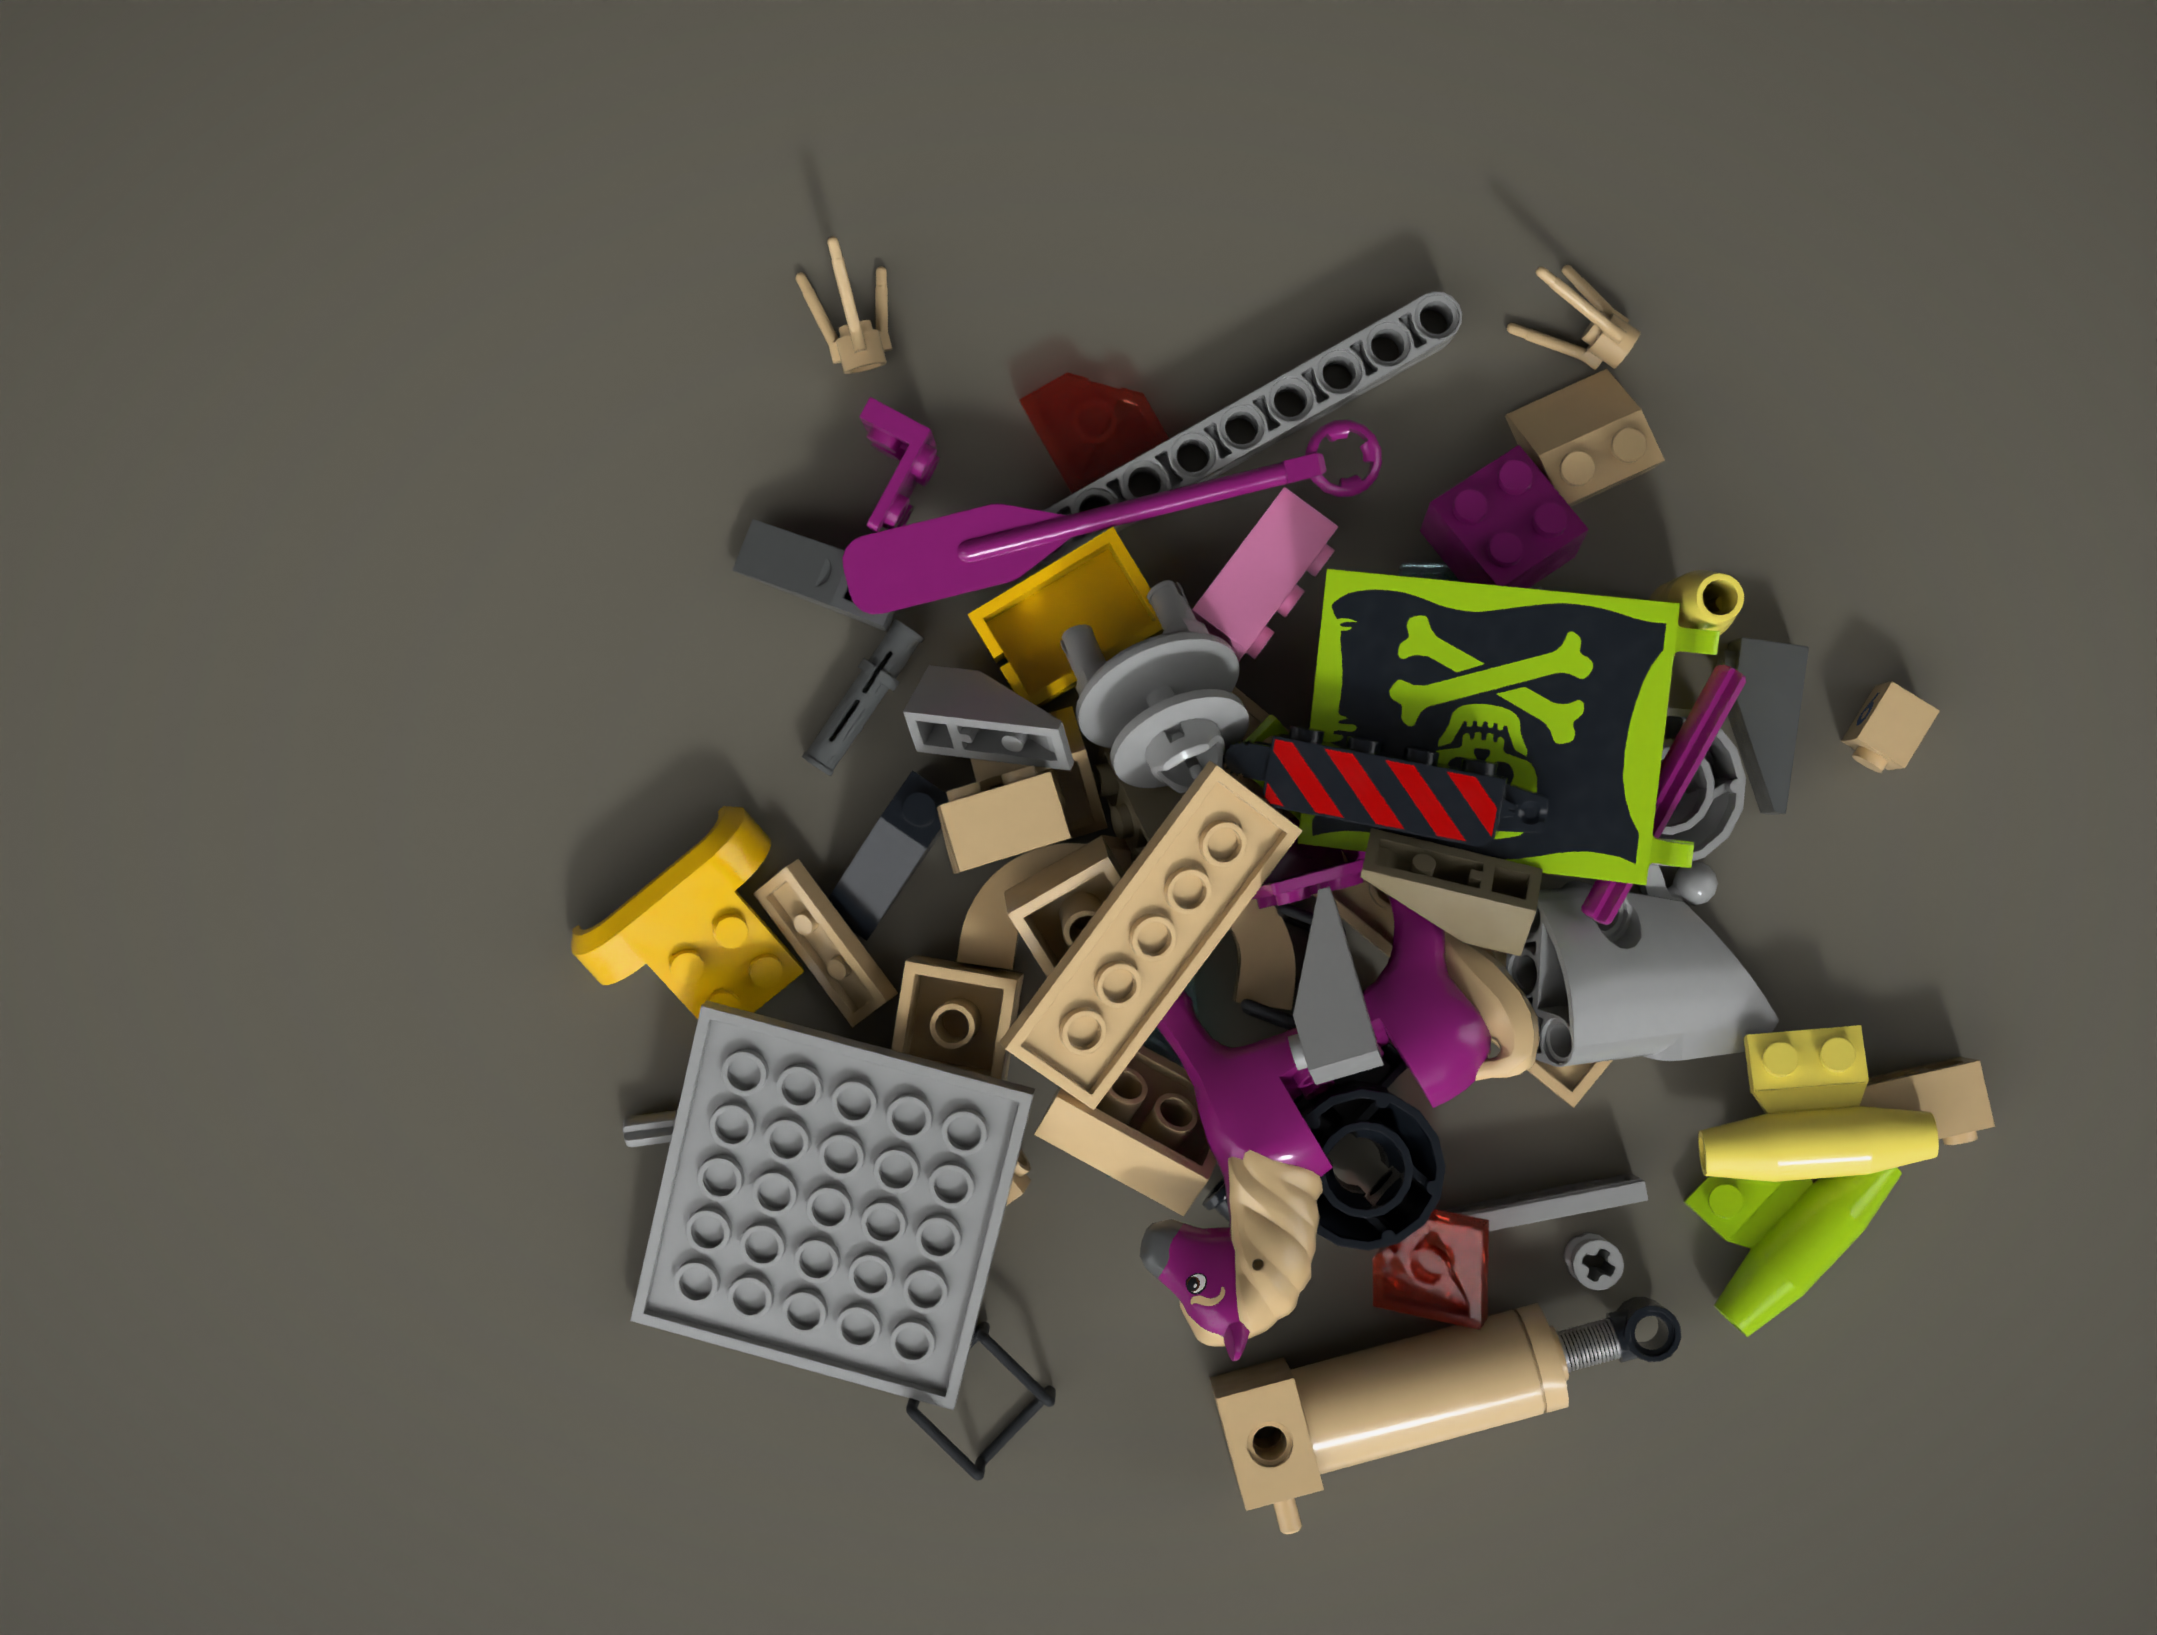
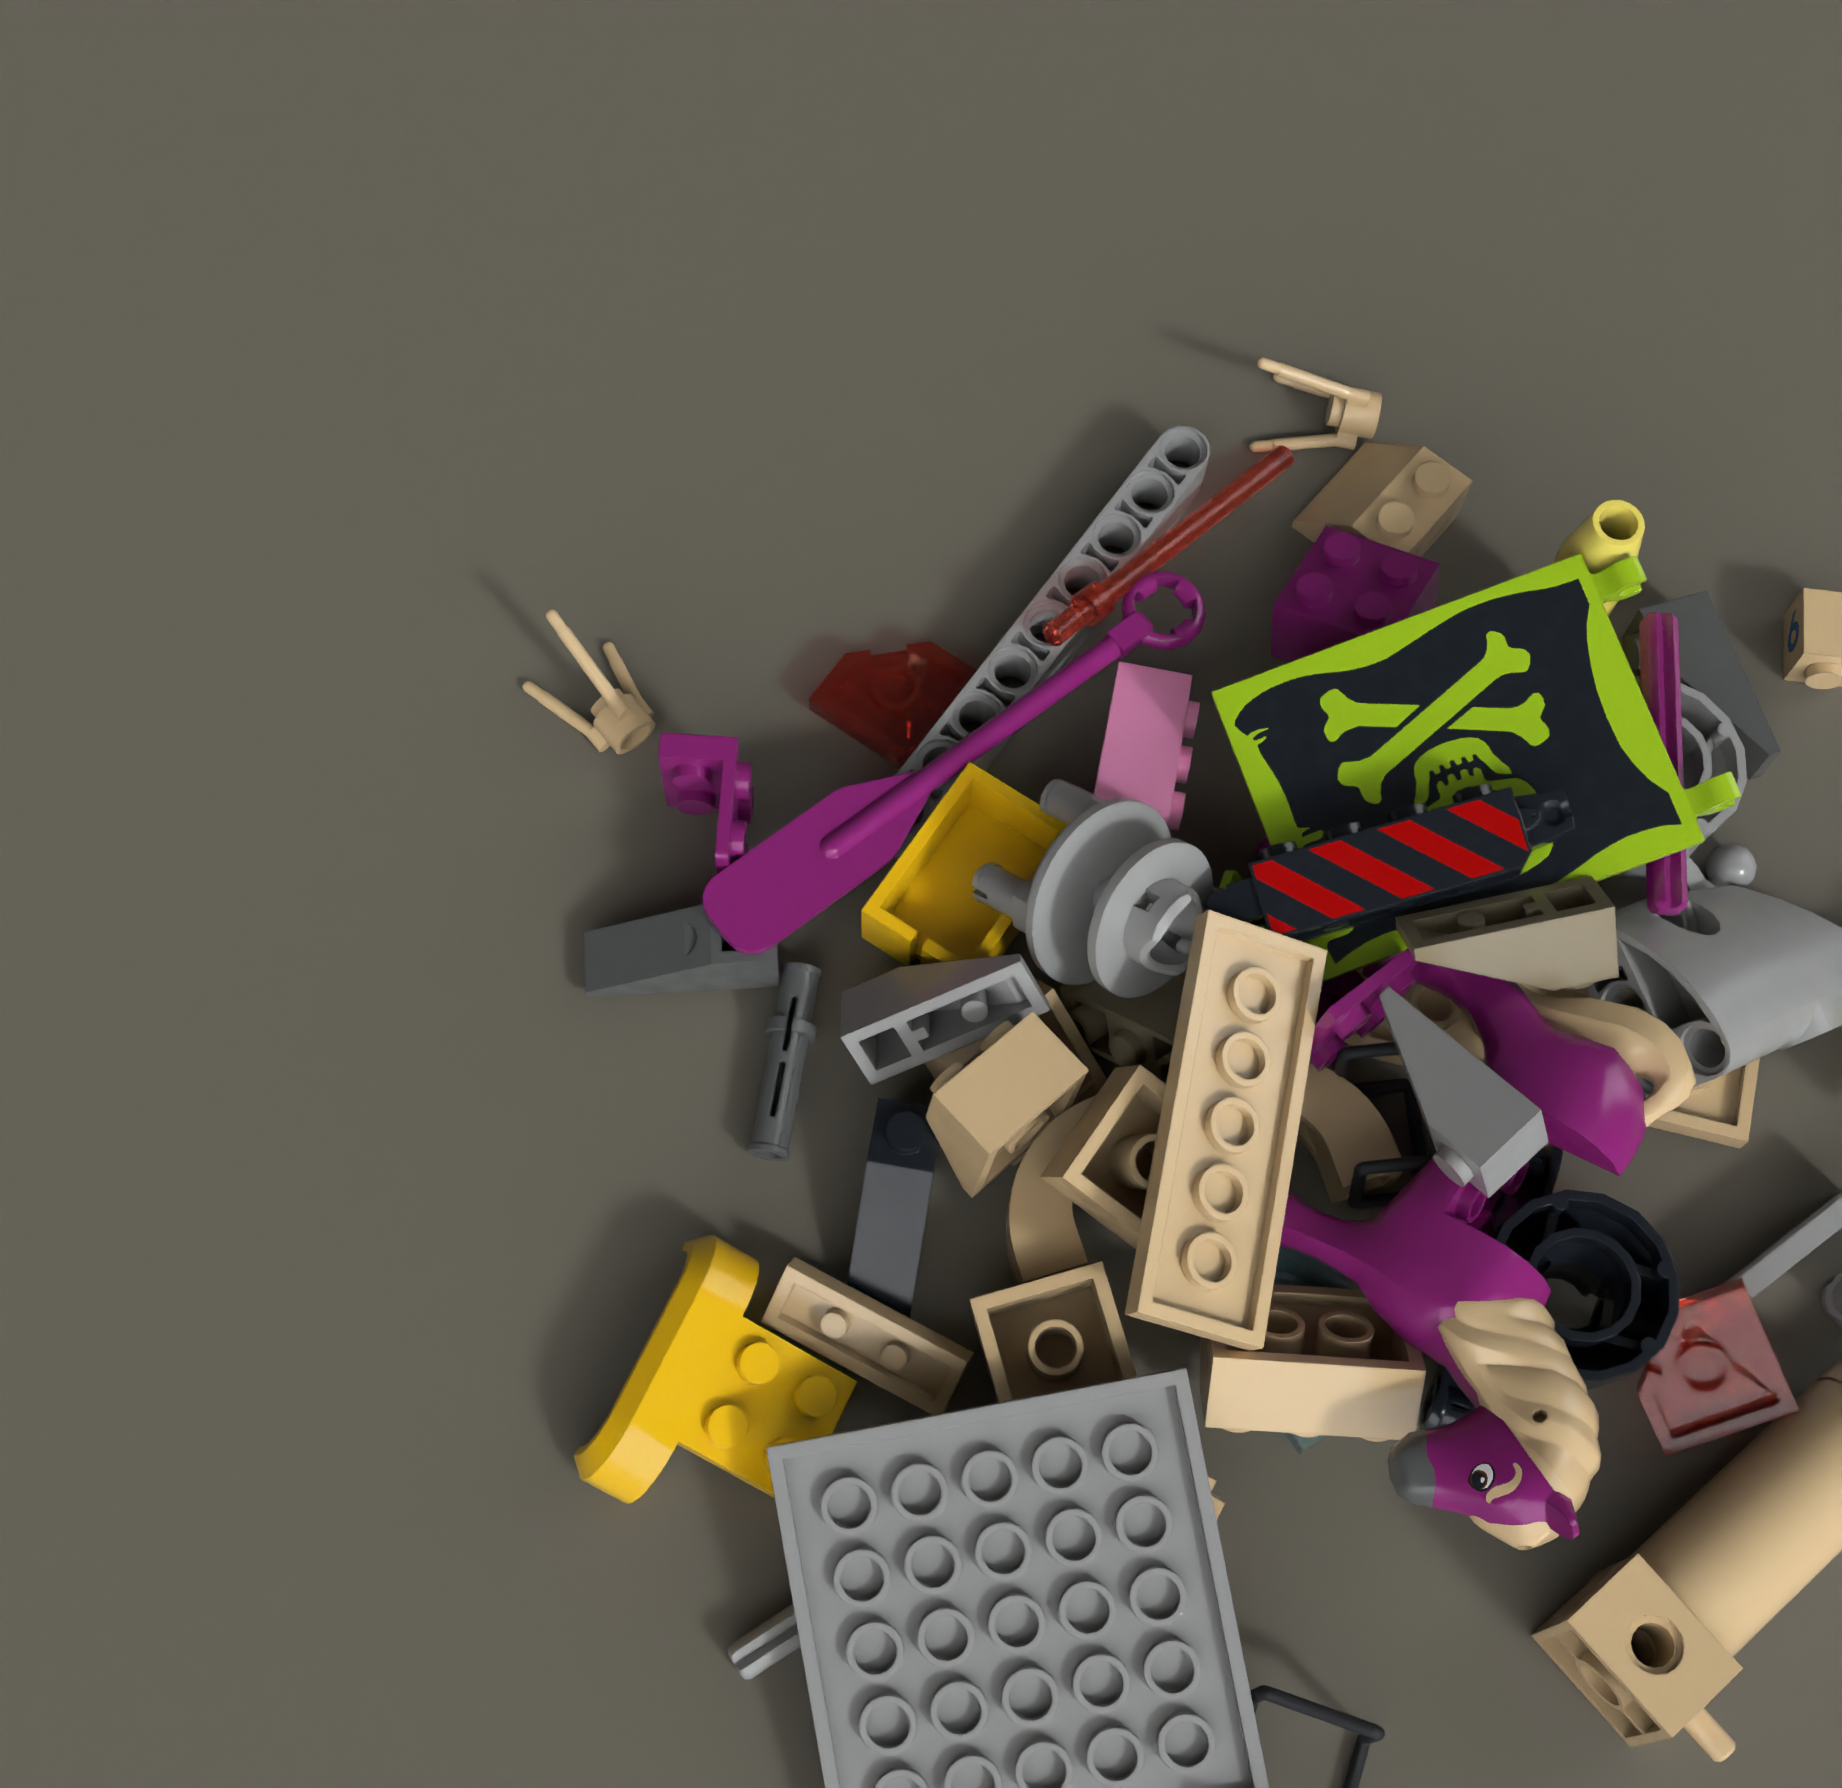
camera: 30 degrees left, 20 degrees down
none -> clear red bar [1043,445,1294,646]

